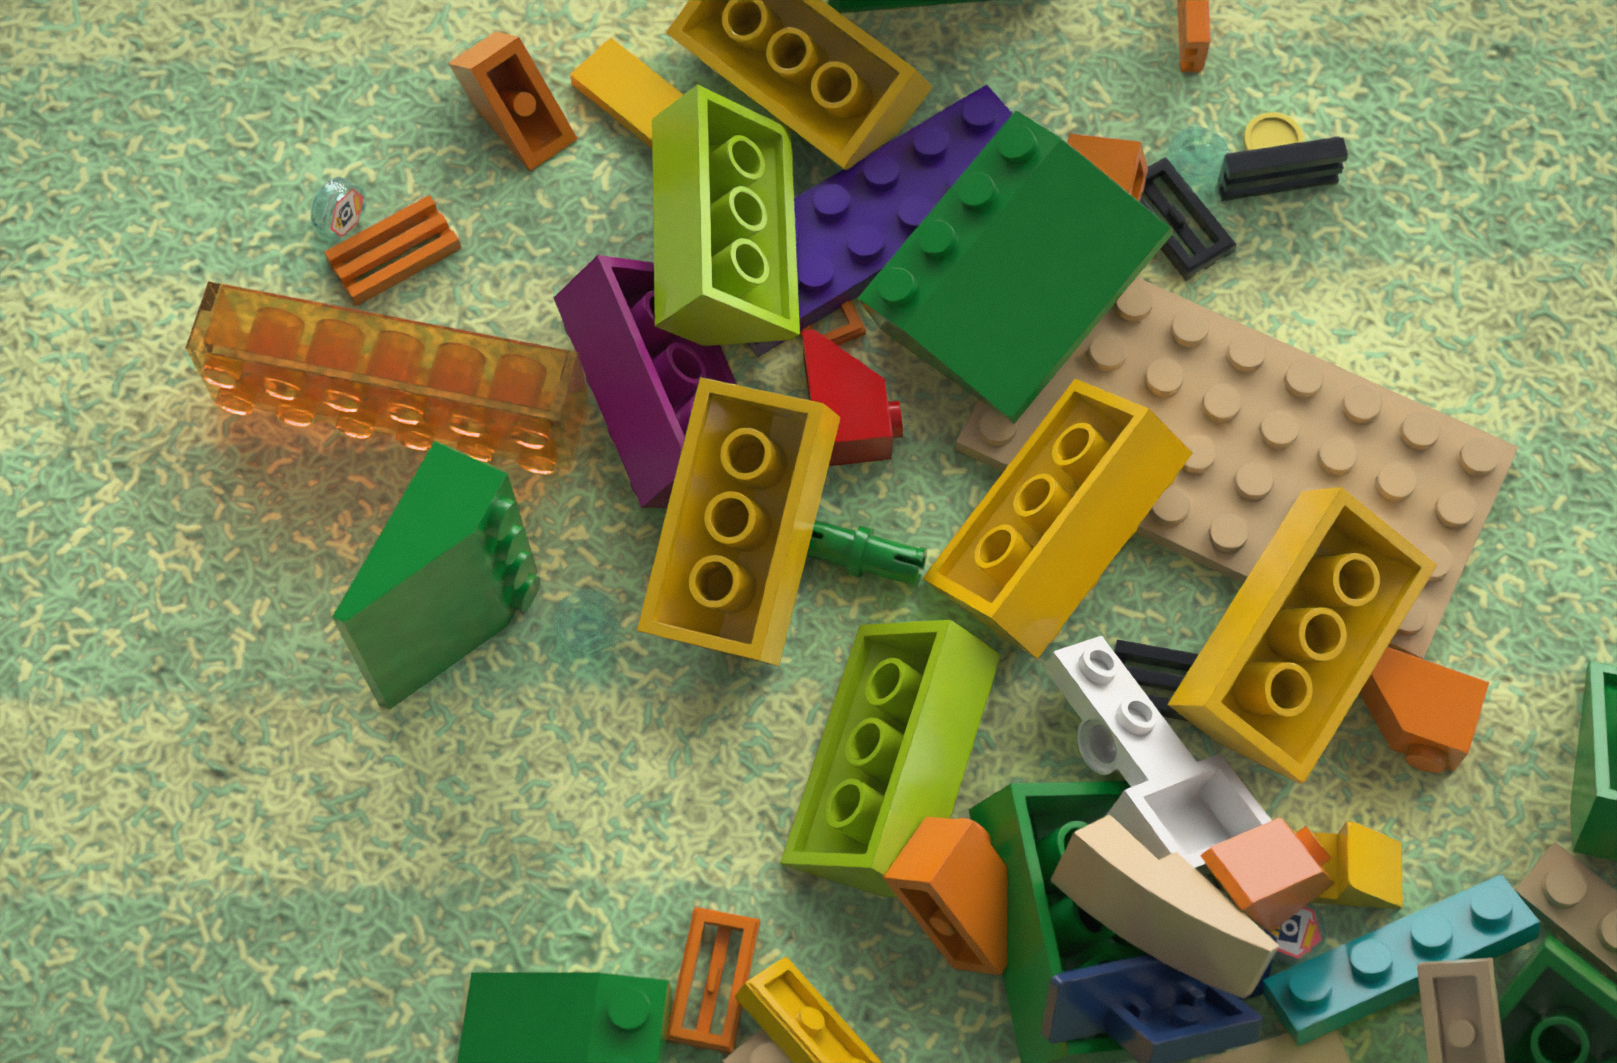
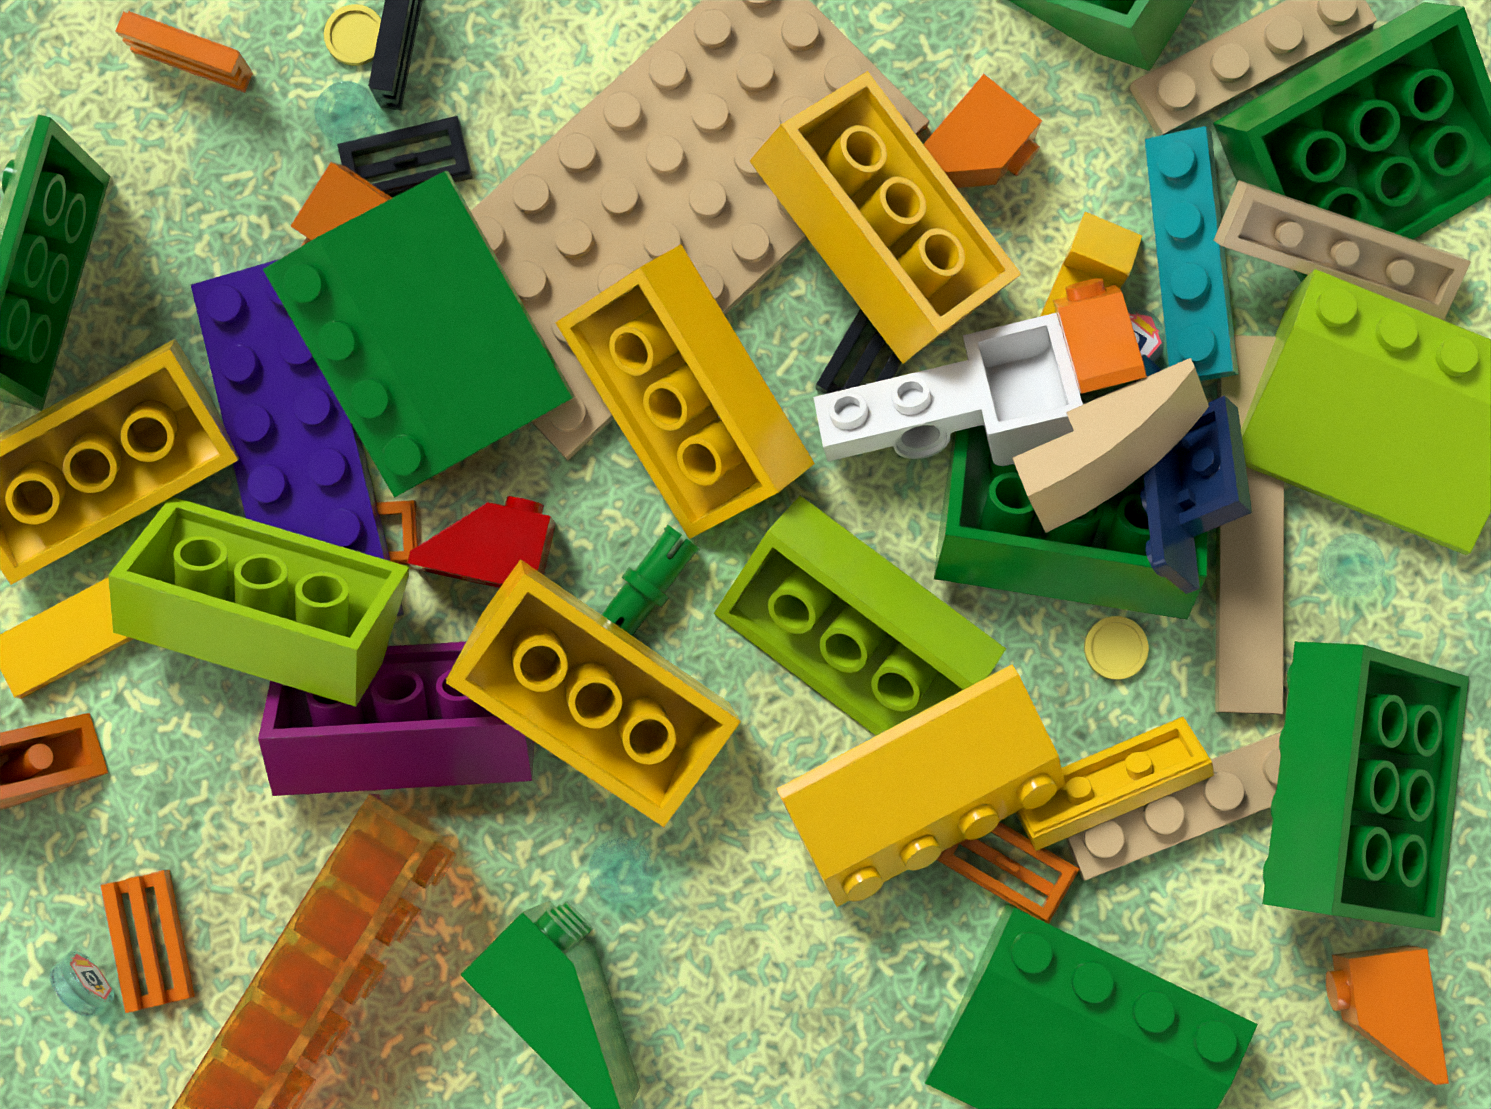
camera: 70 degrees left, 15 degrees up
orange slope [882,817,1008,976] -> none
none -> yellow slope [776,664,1066,907]
none -> light yellow piece [1084,616,1149,680]

